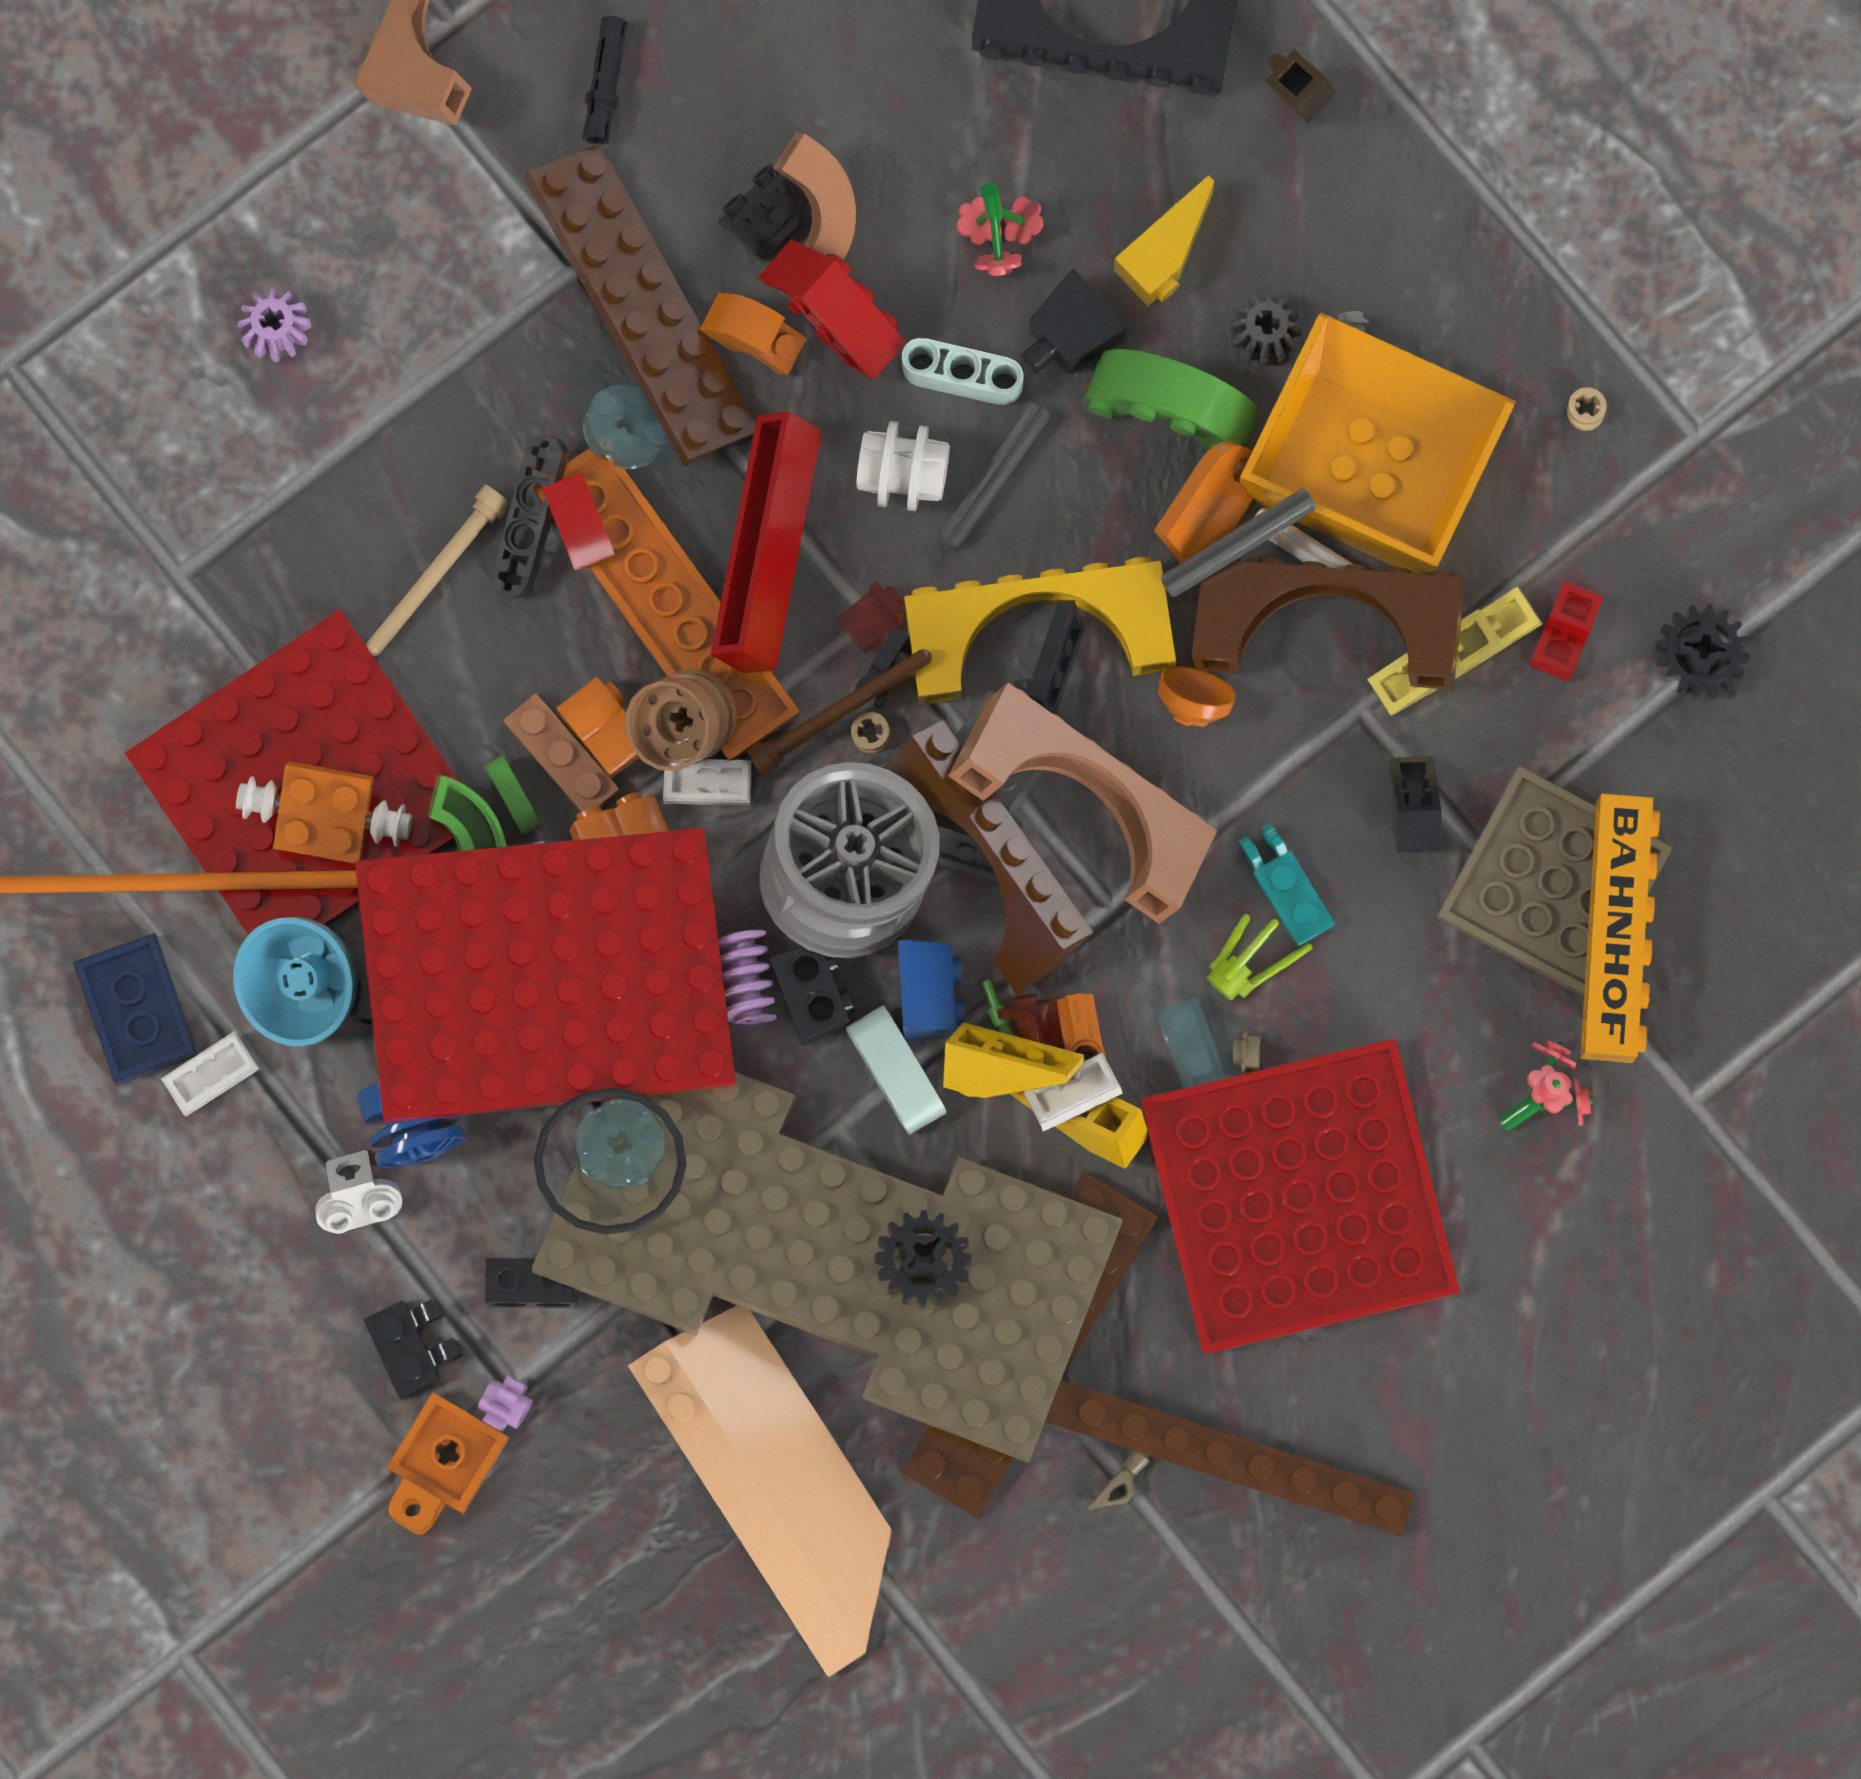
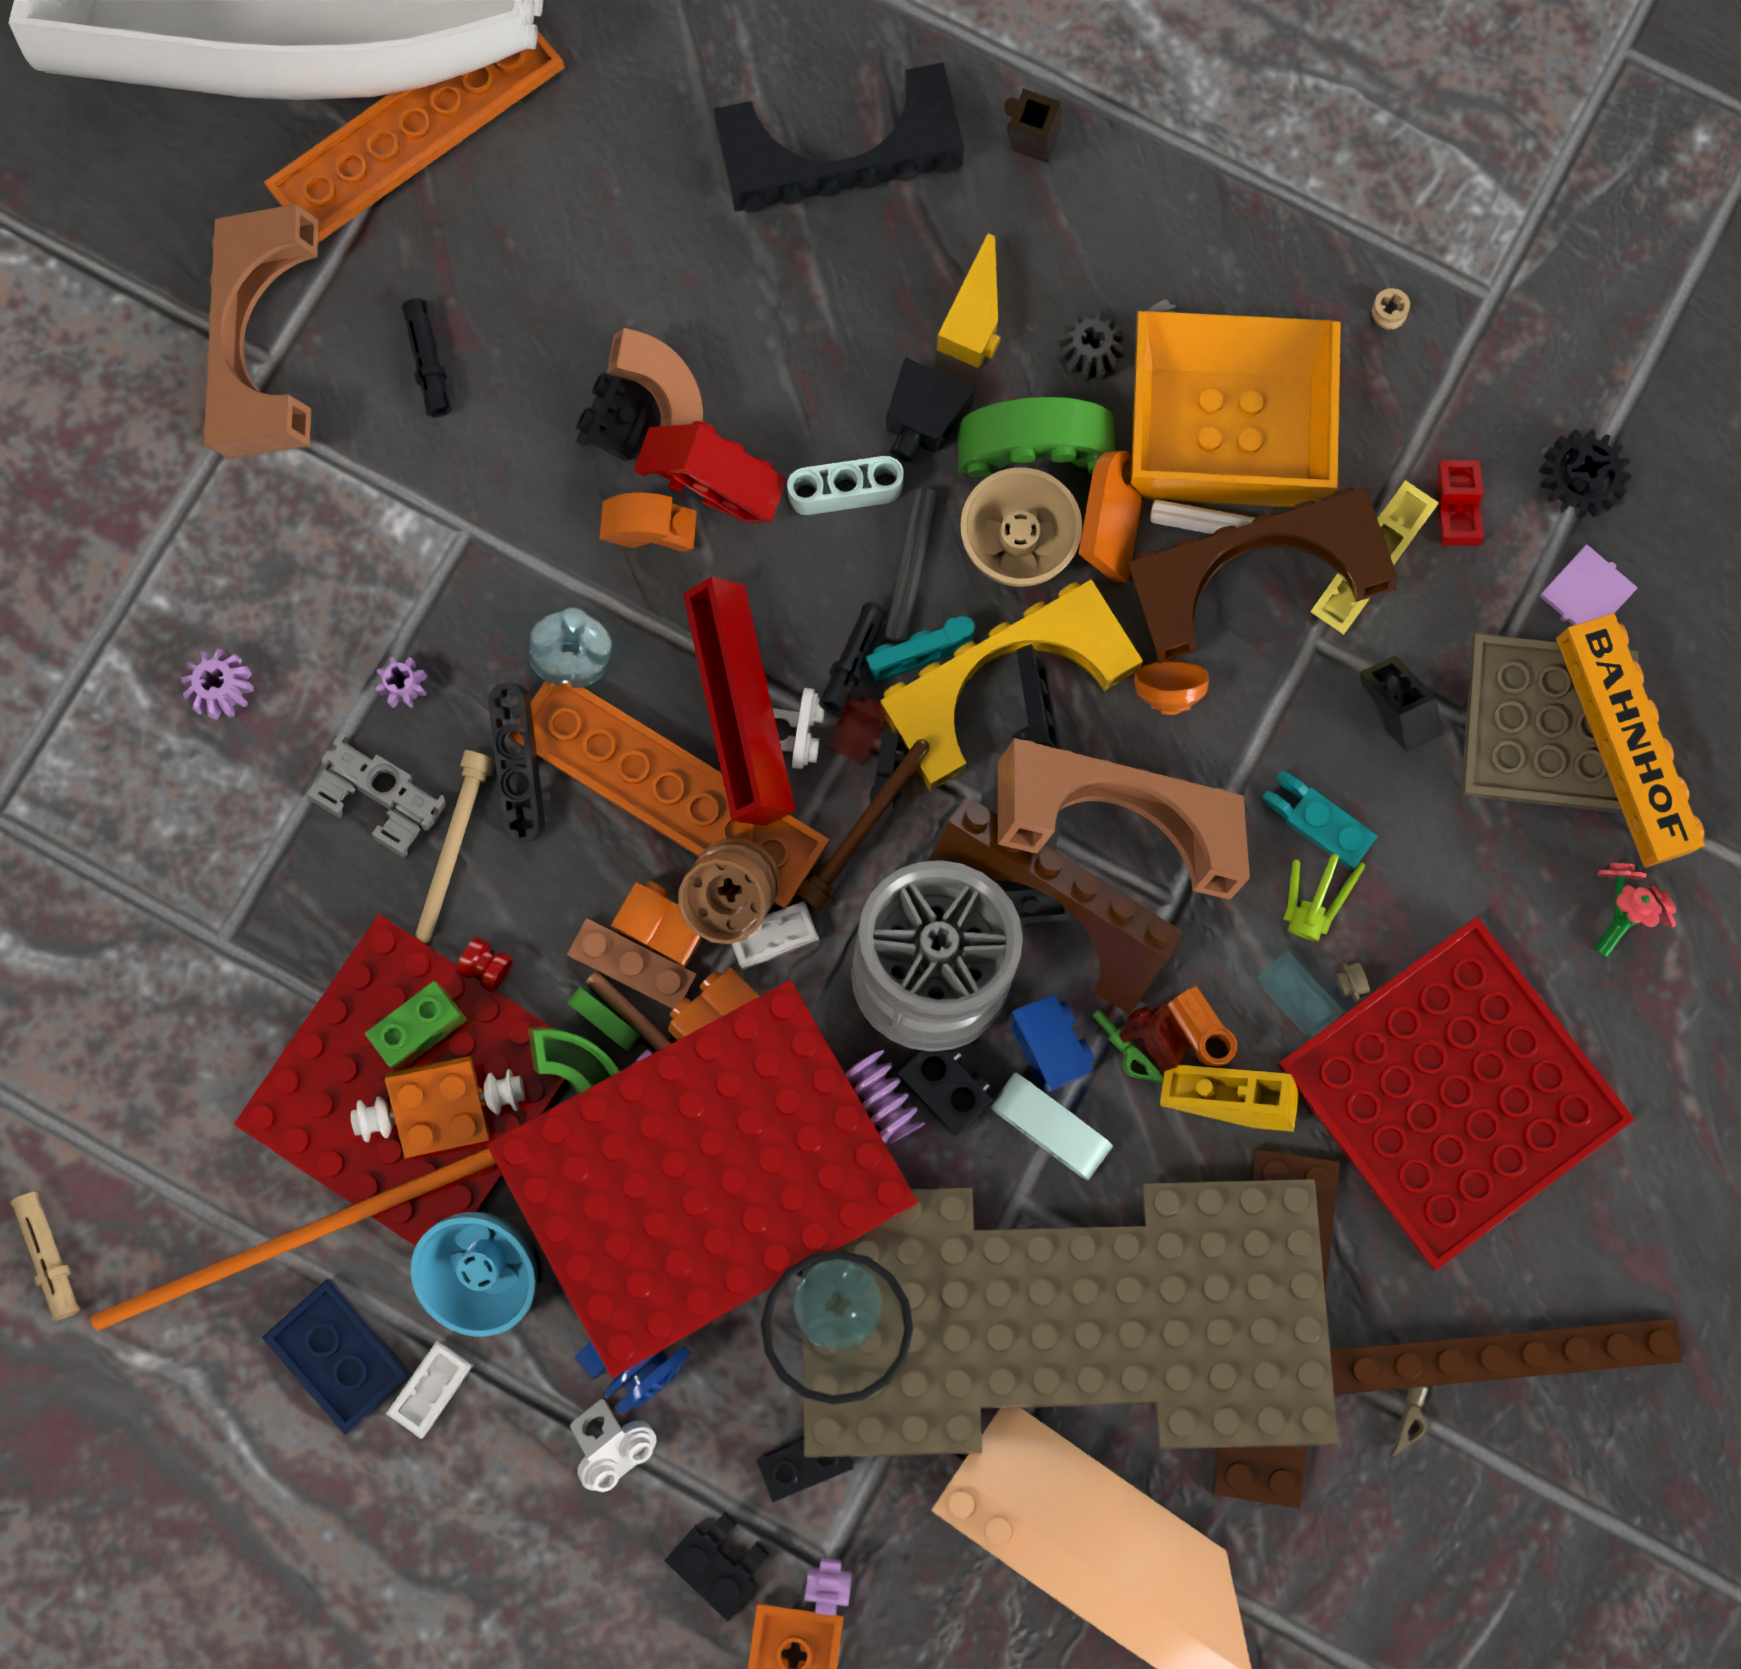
camera: 25 degrees left, 0 degrees up
reddish brown plate [524,144,755,467] -> none
red slope [542,472,615,572] -> none
tan bush [851,712,891,754] -> none
white piece [856,421,950,512] -> none
black gear [875,1210,972,1308] -> none
yellow slope [943,1022,1084,1098] -> none
coral plant [956,183,1043,276] -> none
white plate [1024,1052,1123,1131] -> none
dark grey axle [1161,488,1316,597] -> none
none -> light grey piece [306,734,446,859]
none -> bright green brick [364,981,468,1071]
none -> lavender gear [375,657,428,708]
none -> red wheel [456,936,514,993]
none -> nougat bar [586,971,672,1051]
none -> white bracket [773,688,825,769]
none -> black pin [819,602,887,715]
none -> teal hinge [866,615,975,684]
none -> tan piece [960,467,1082,587]
none -> lavender piece [1540,544,1638,625]

